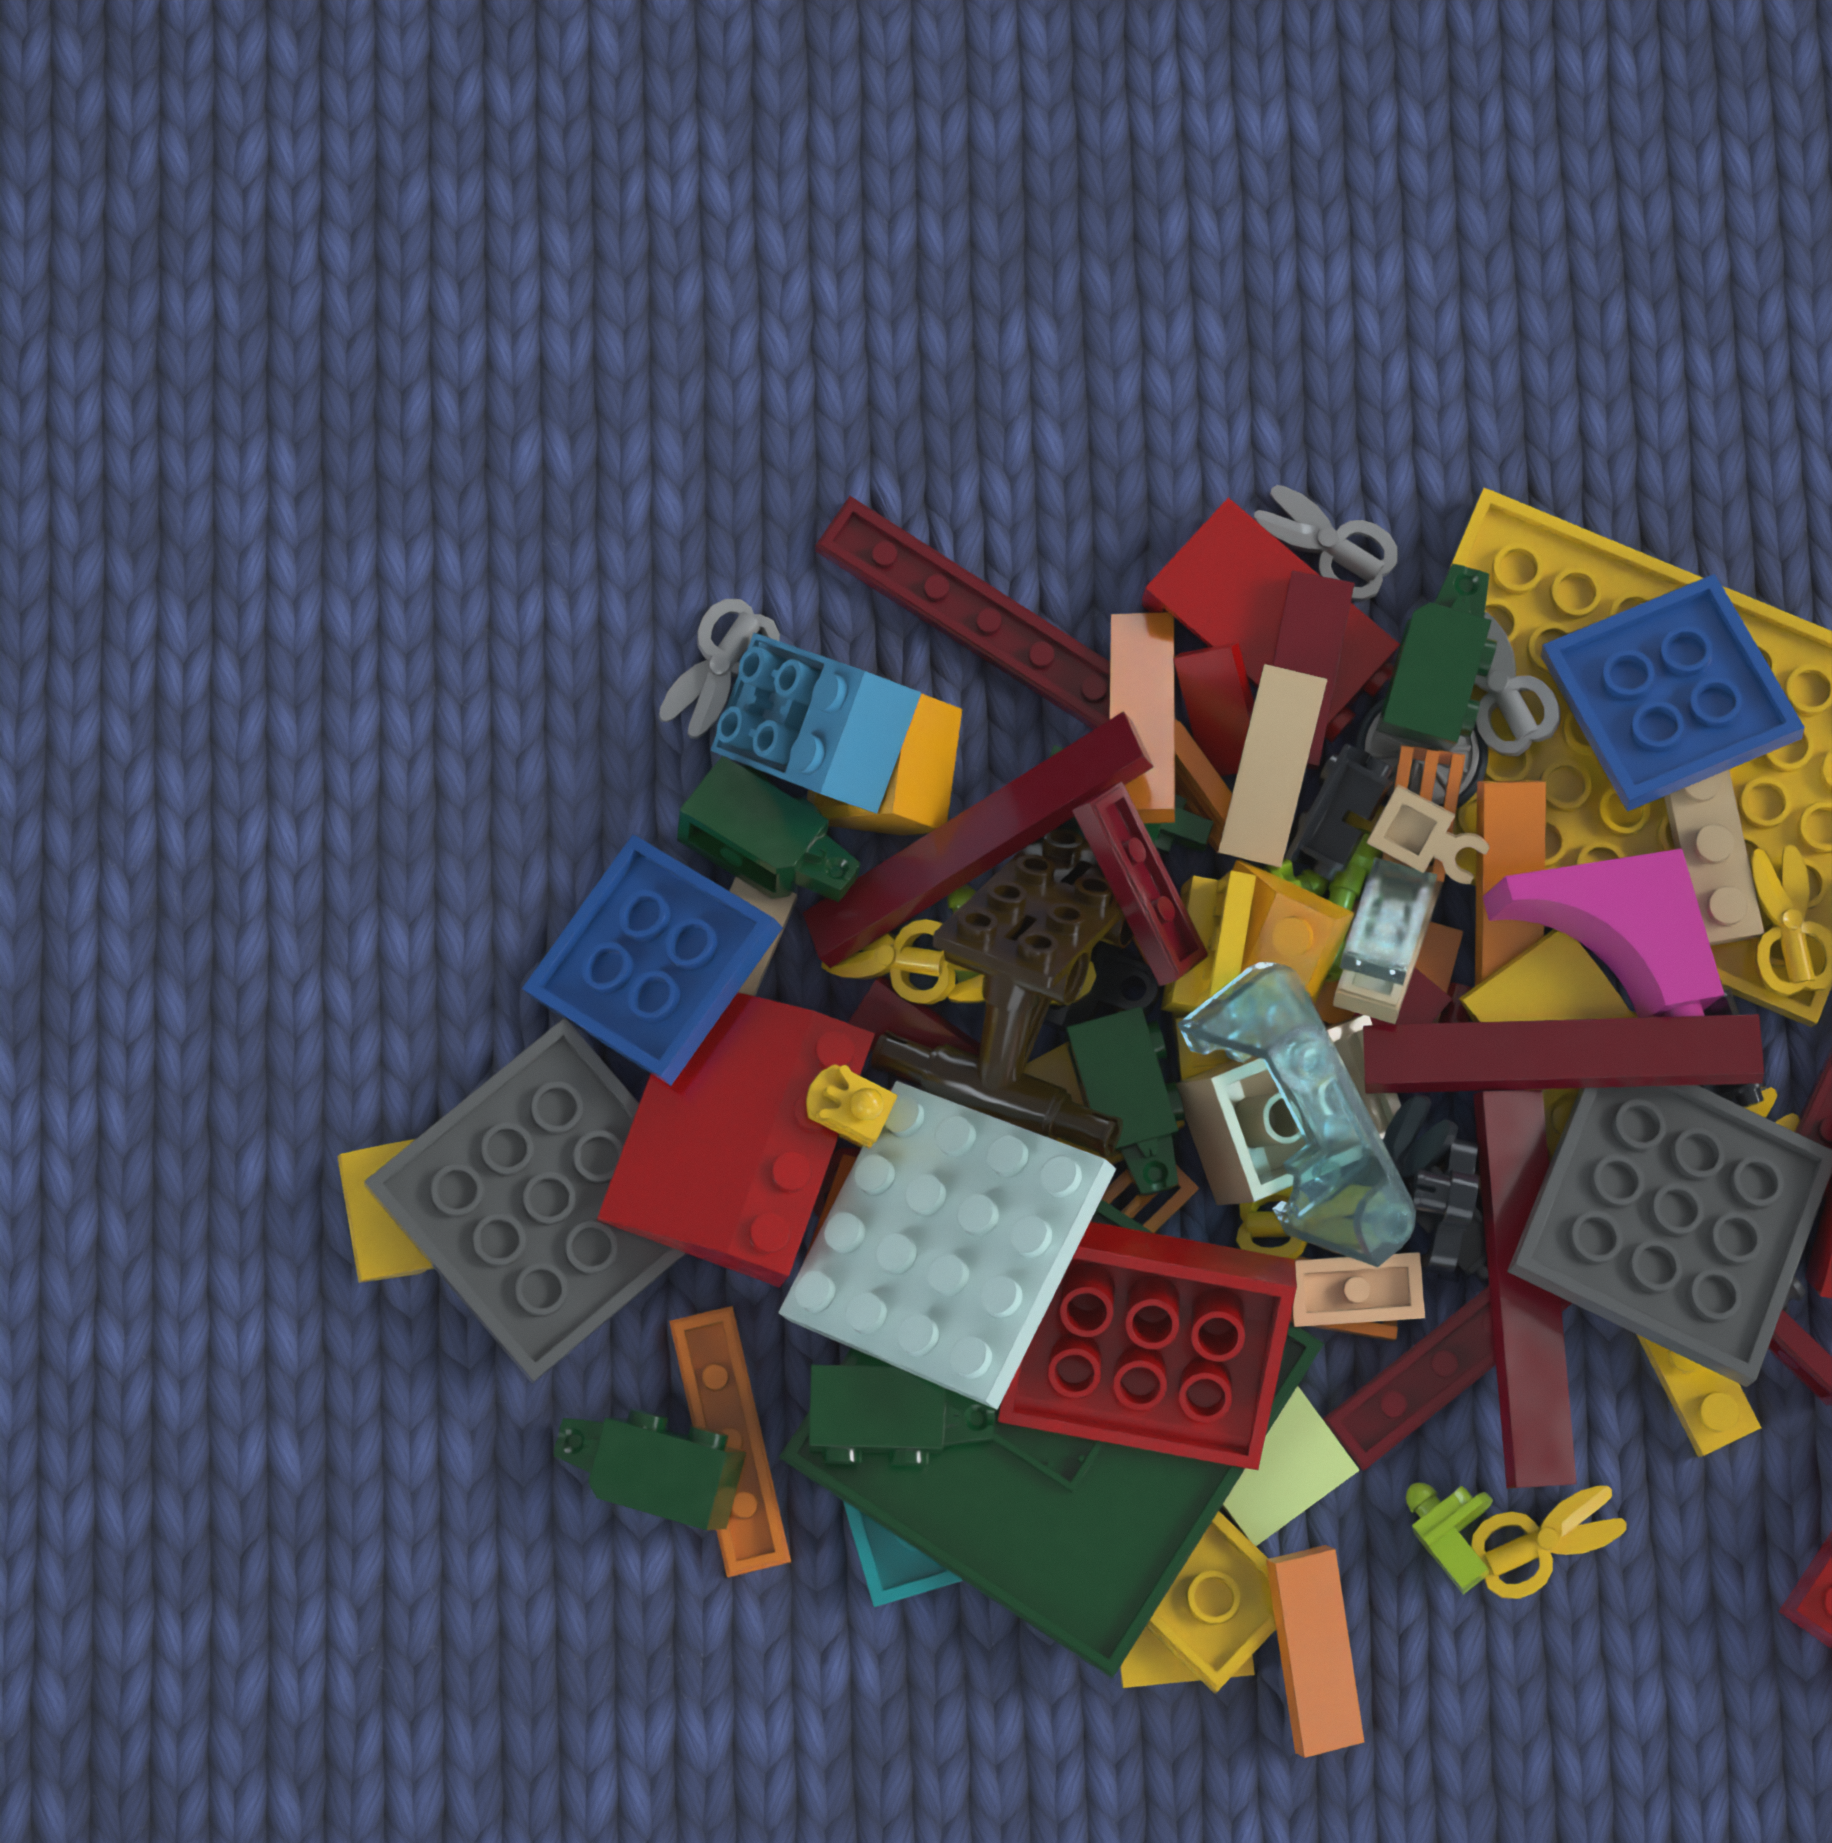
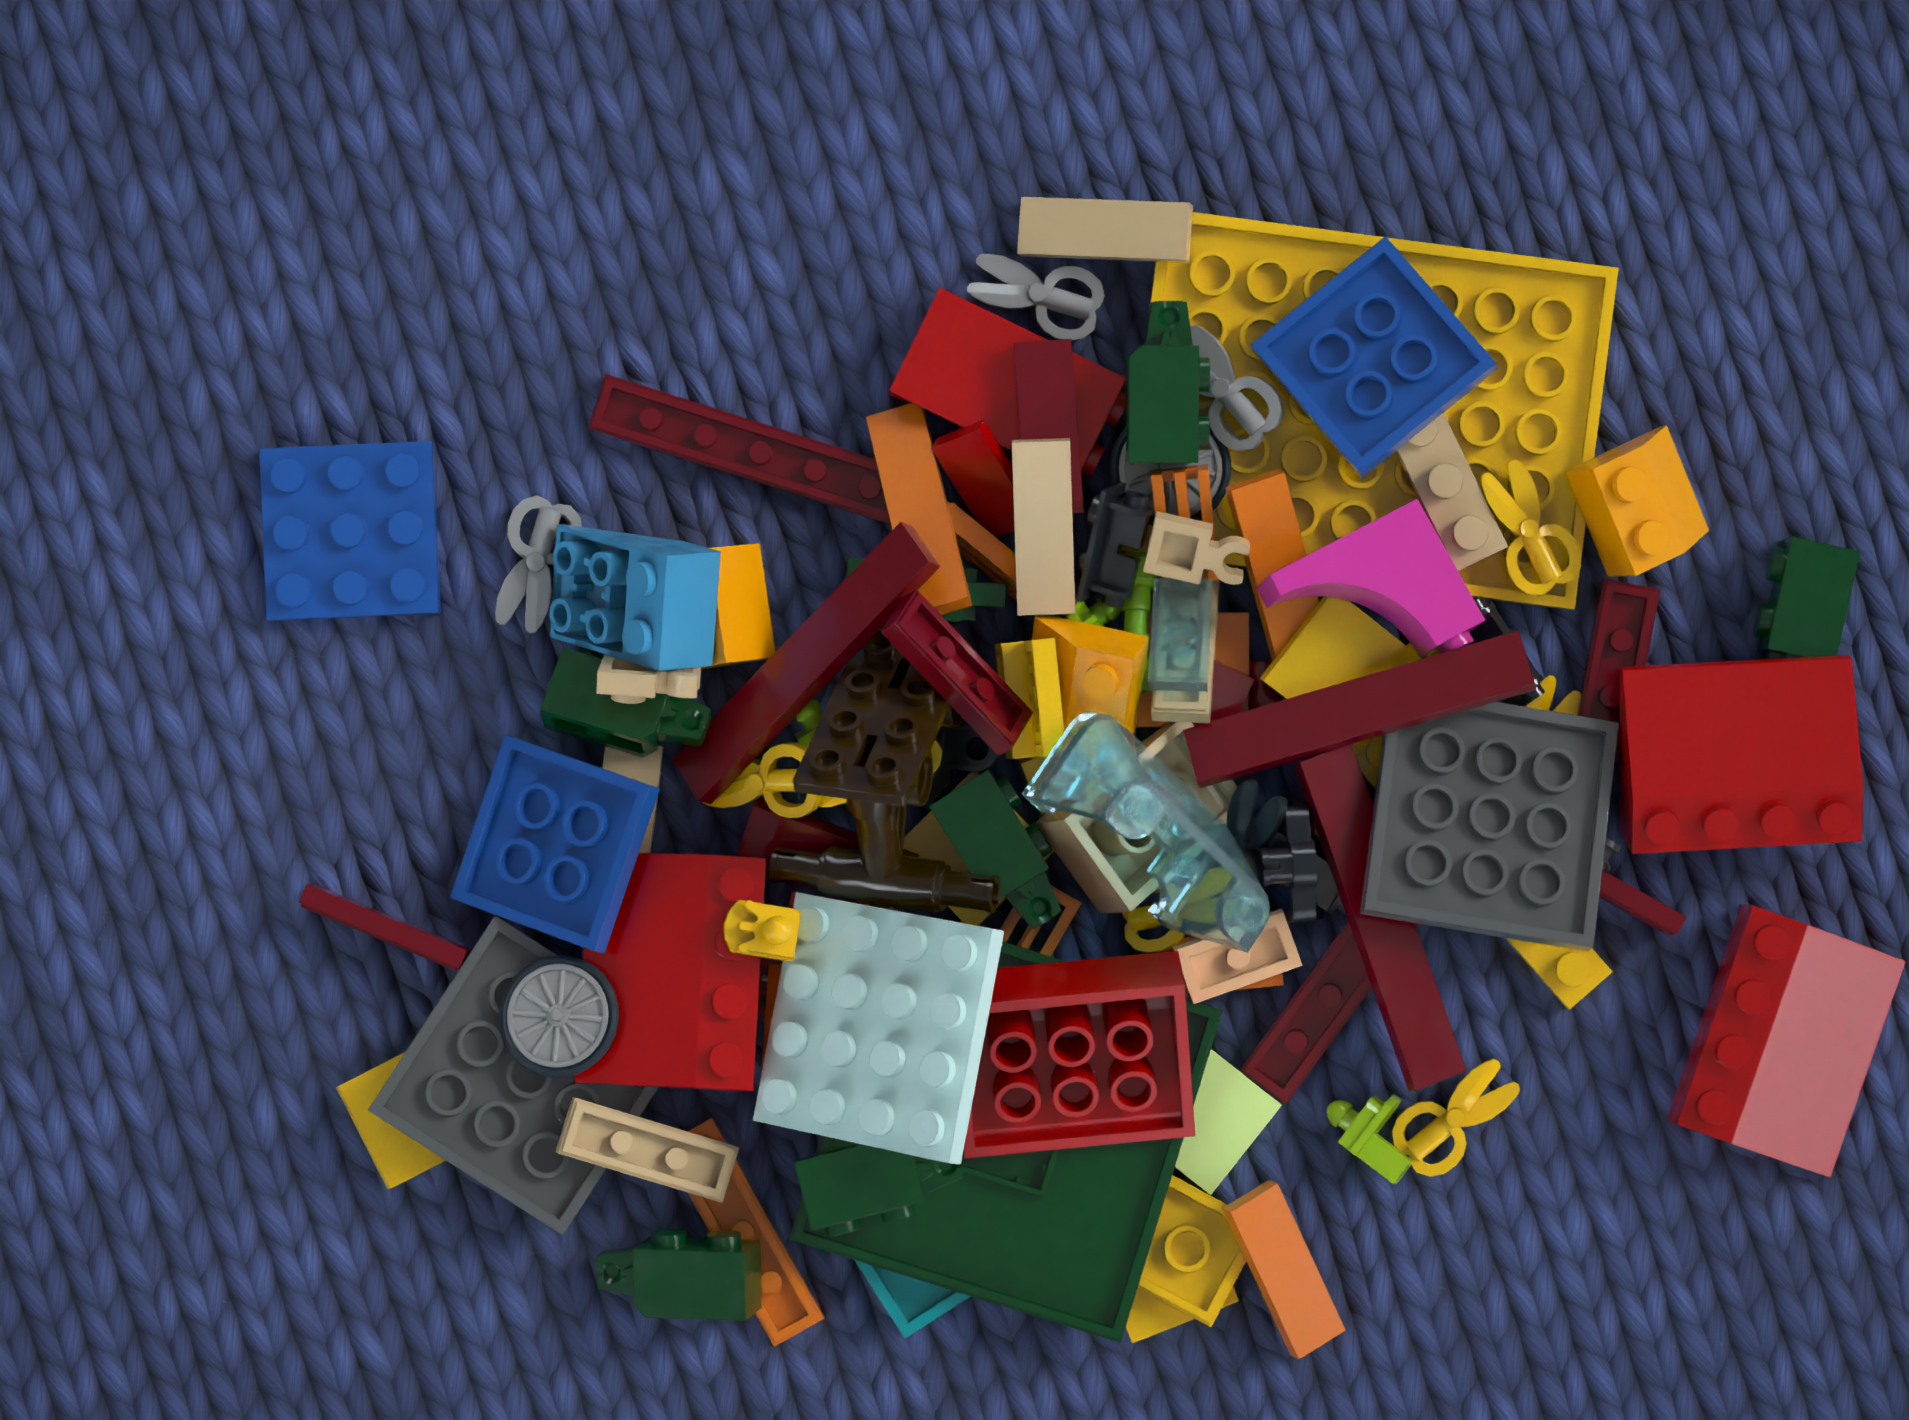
camera: 15 degrees left, 10 degrees up
none -> blue plate [259,441,441,621]
none -> dark red tile [299,884,472,971]
none -> light grey wheel [499,955,619,1078]
none -> tan tile [555,1097,739,1203]
none -> tan plate [596,655,701,704]
none -> tan tile [1017,197,1193,263]

